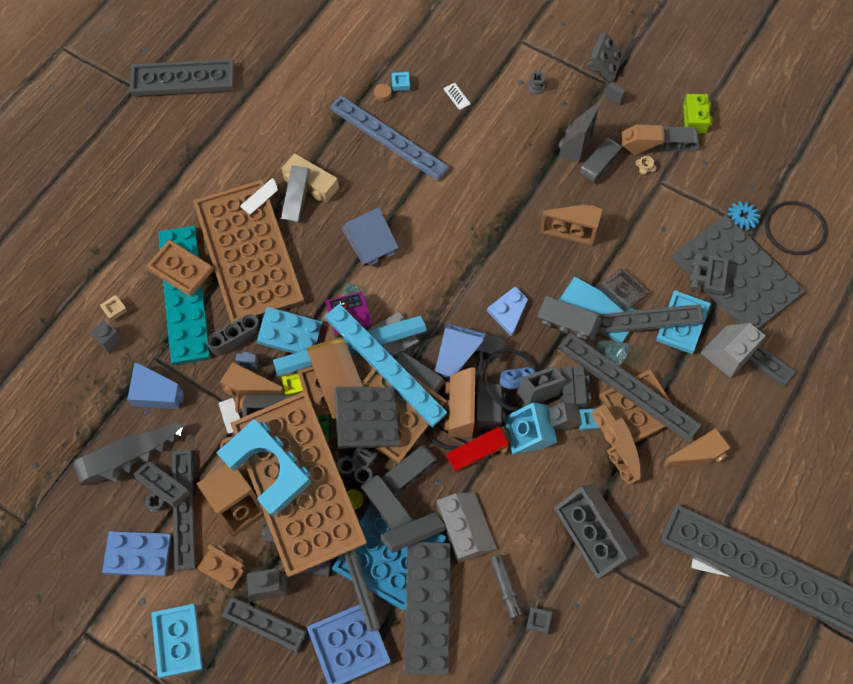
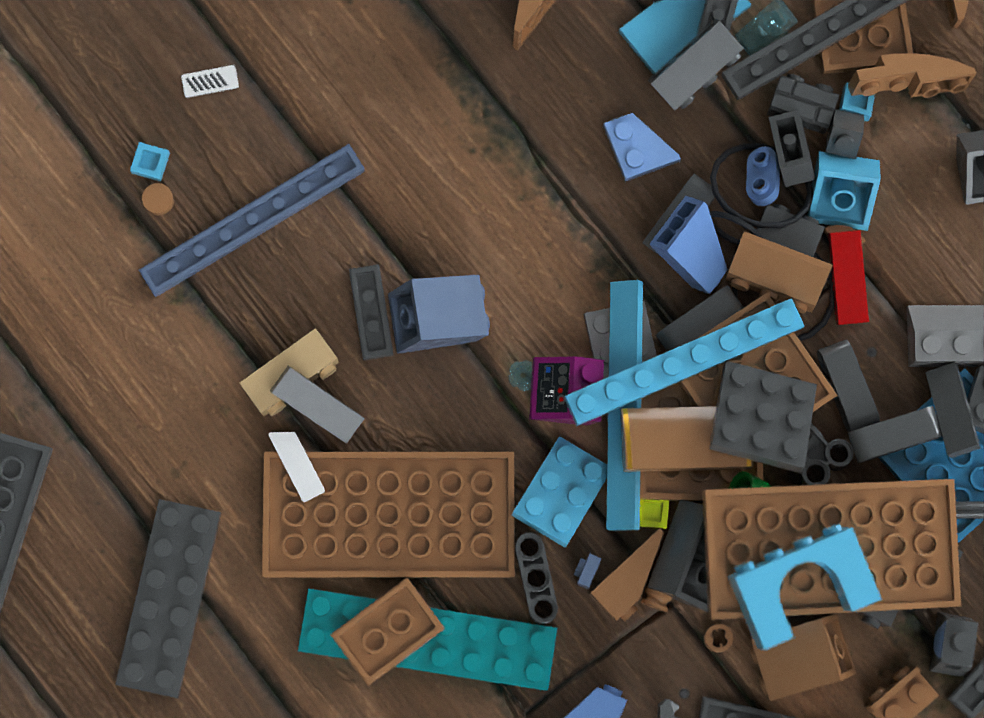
camera: 75 degrees left, 15 degrees up
white sticker [219,398,240,434] -> none
plate [347,489,364,510] -> none
none -> dark grey plate [115,499,222,698]
none -> dark grey tile [349,264,394,361]

